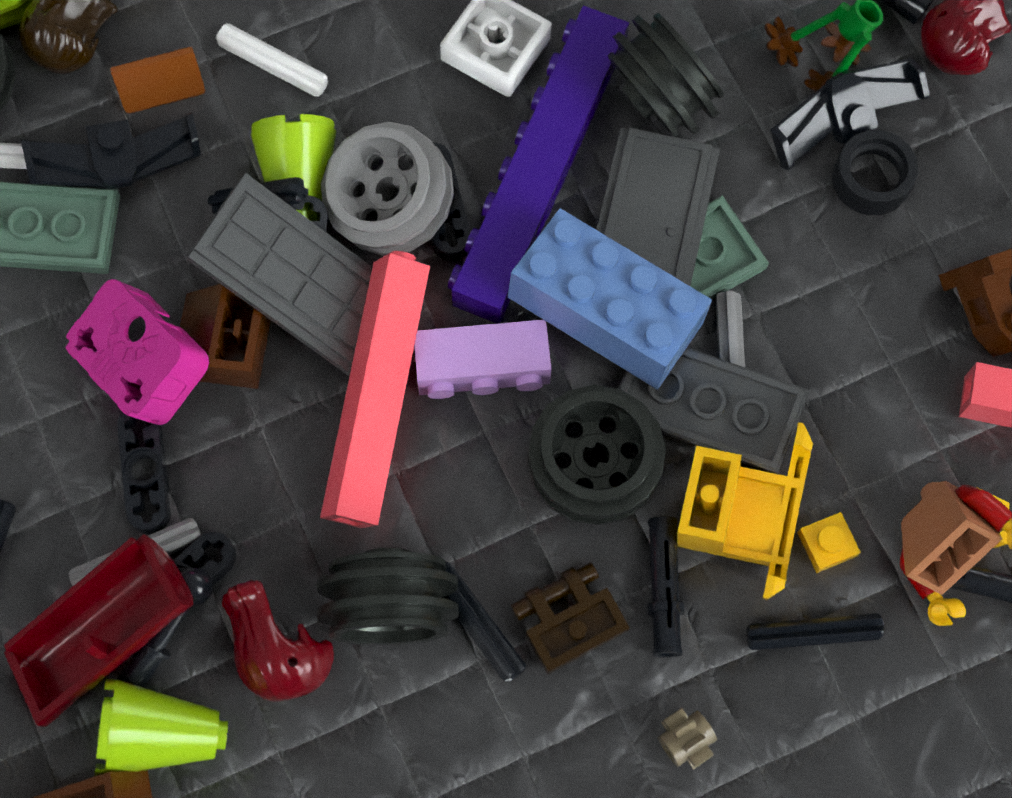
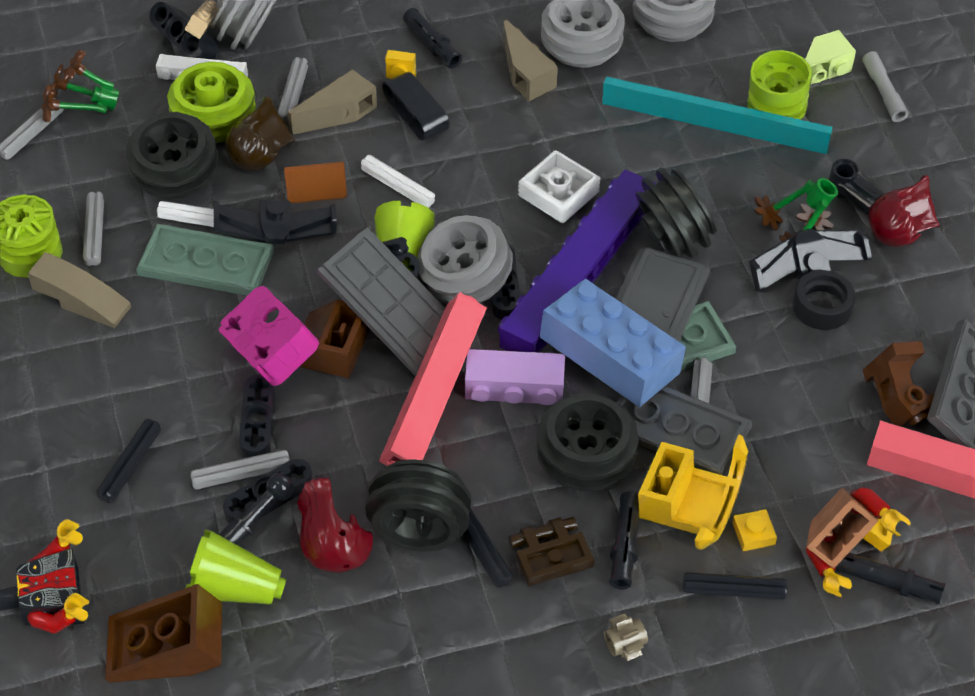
camera: 10 degrees right, 20 degrees down
dark red container [4,534,194,727] -> none

